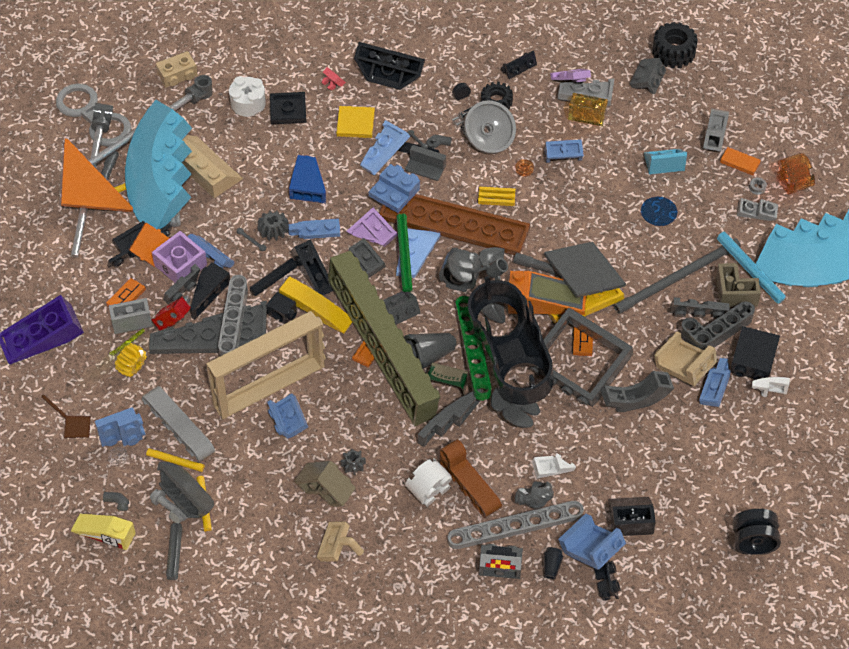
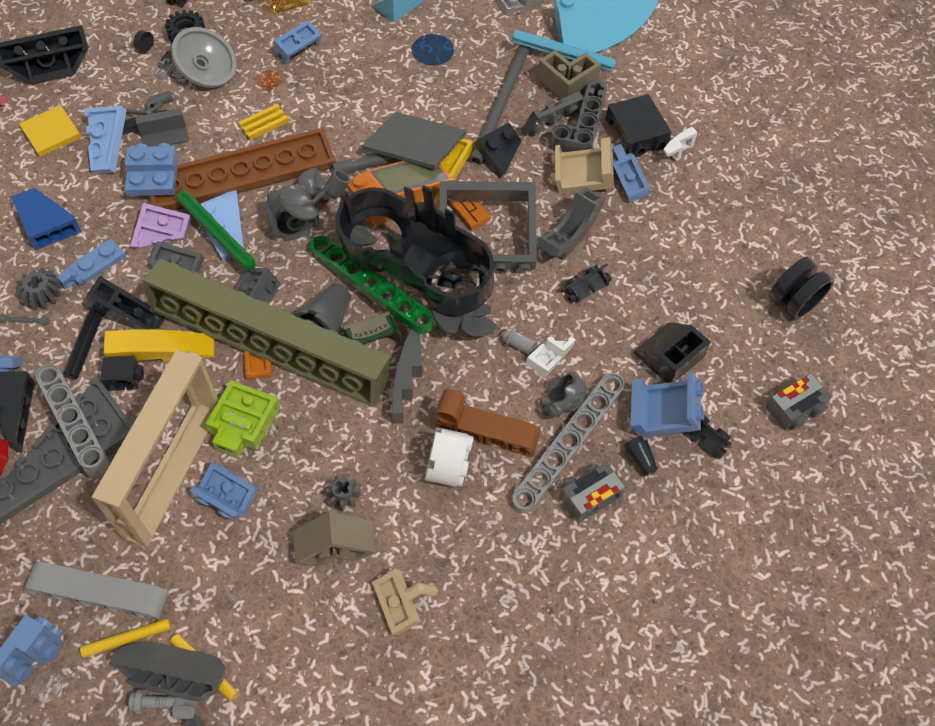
camera: 40 degrees left, 5 degrees up
none -> lime piece [205,380,280,459]
none -> black plate [426,271,477,290]
none -> black wing [474,122,522,178]
none -> light grey pin [502,328,536,355]
none -> black hinge [561,264,612,303]
none -> brick [766,373,832,431]

